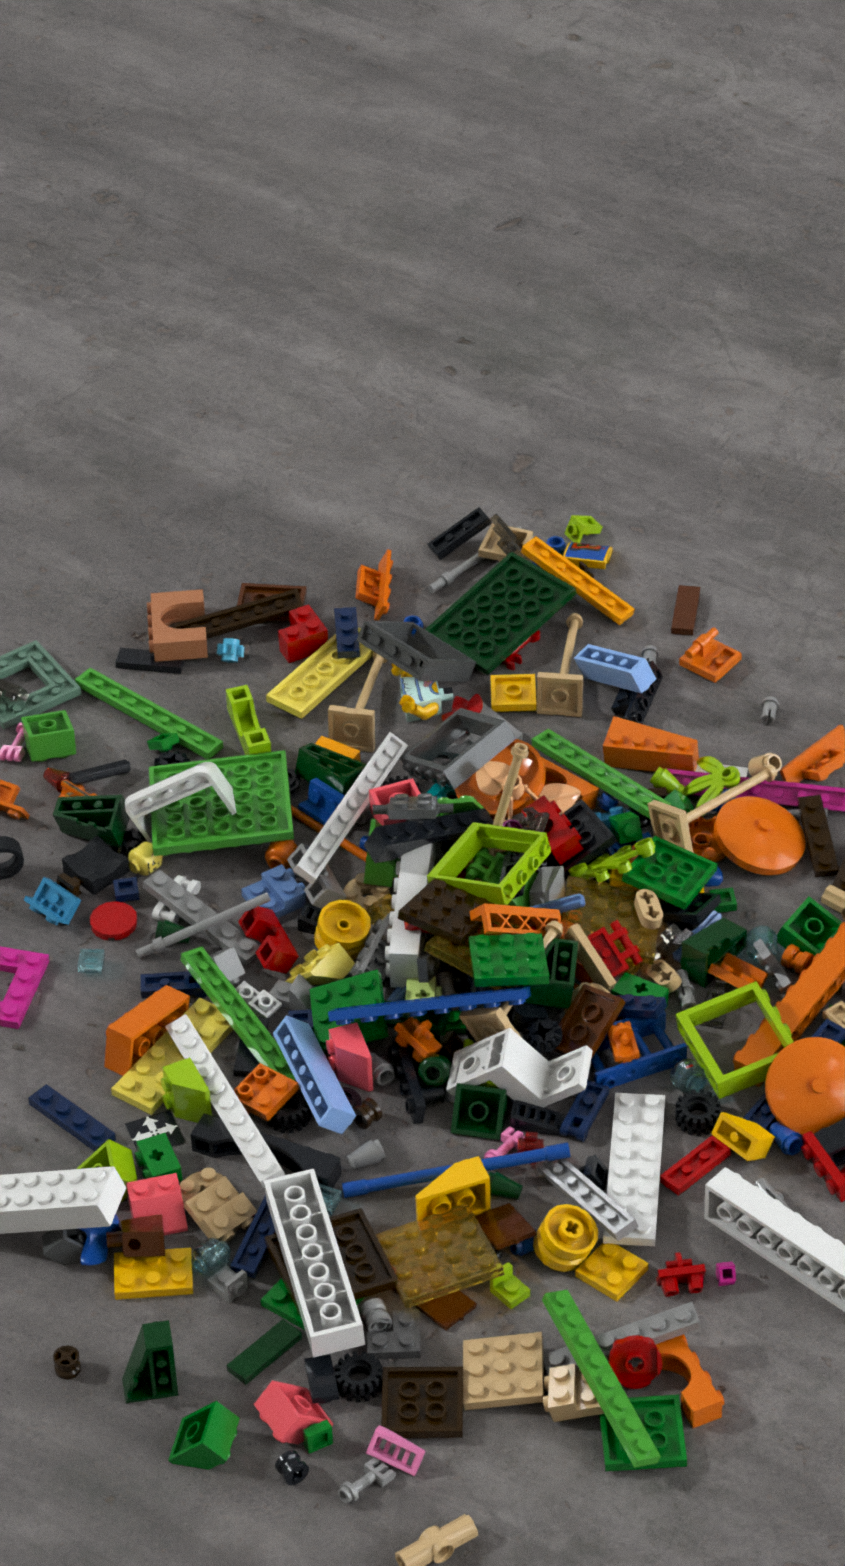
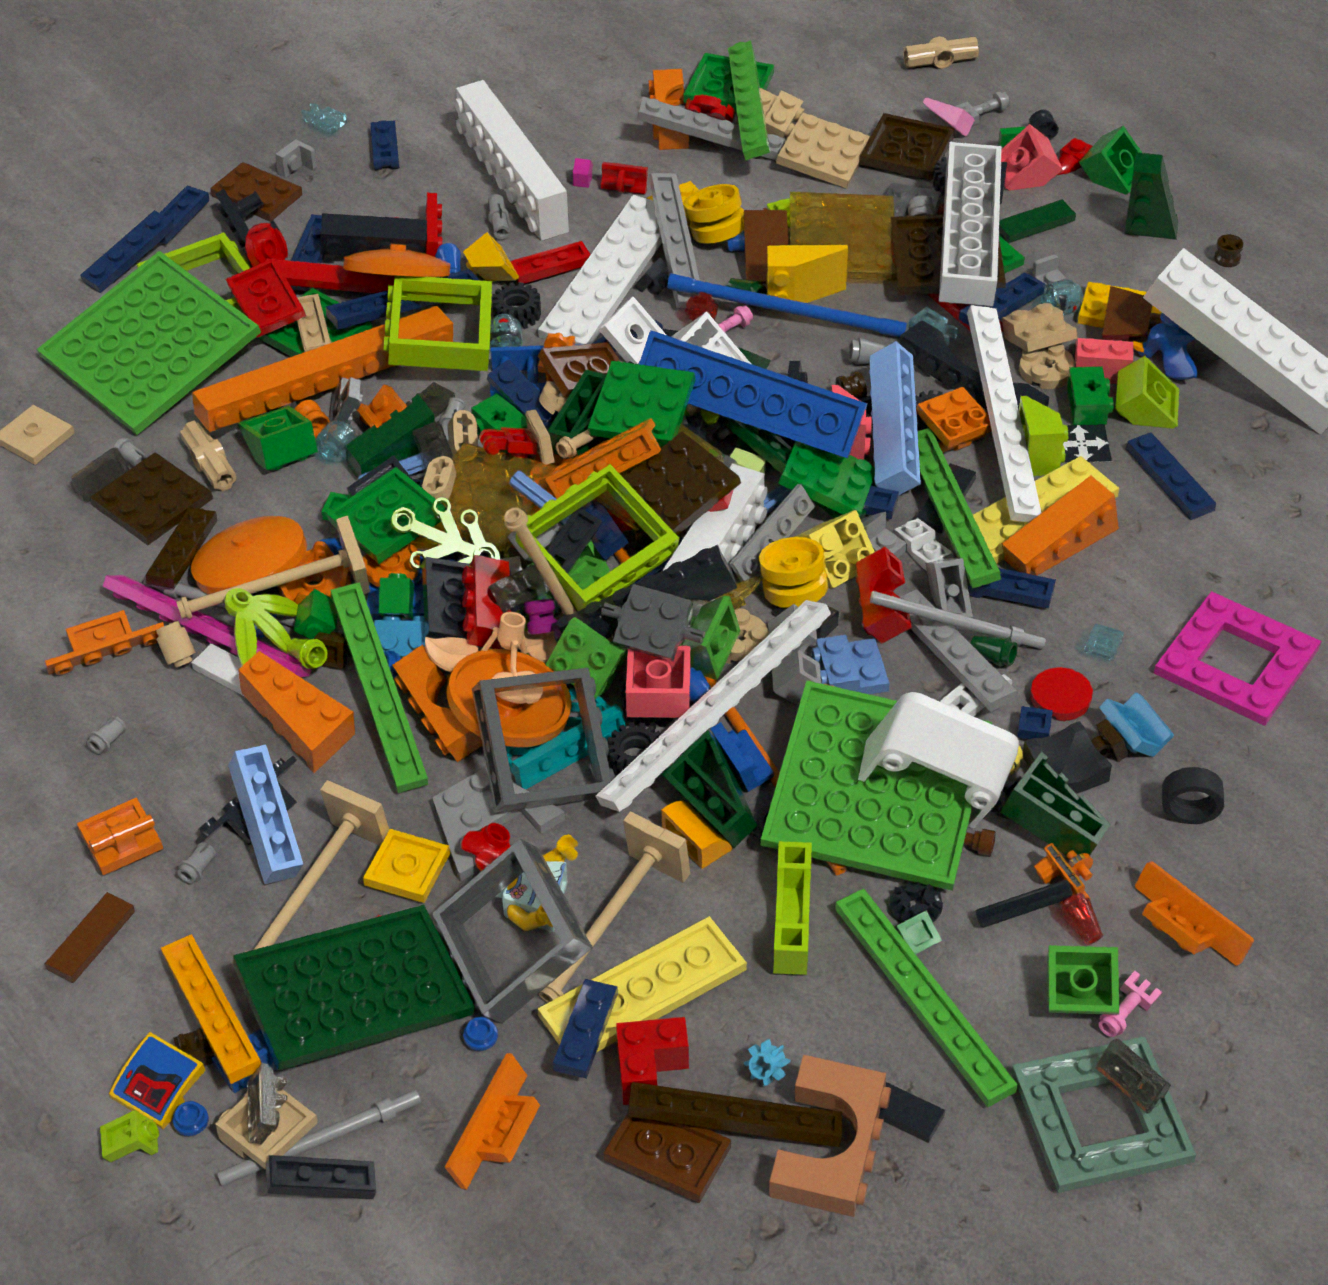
camera: 160 degrees left, 5 degrees up
none -> red plate [1057,138,1093,175]

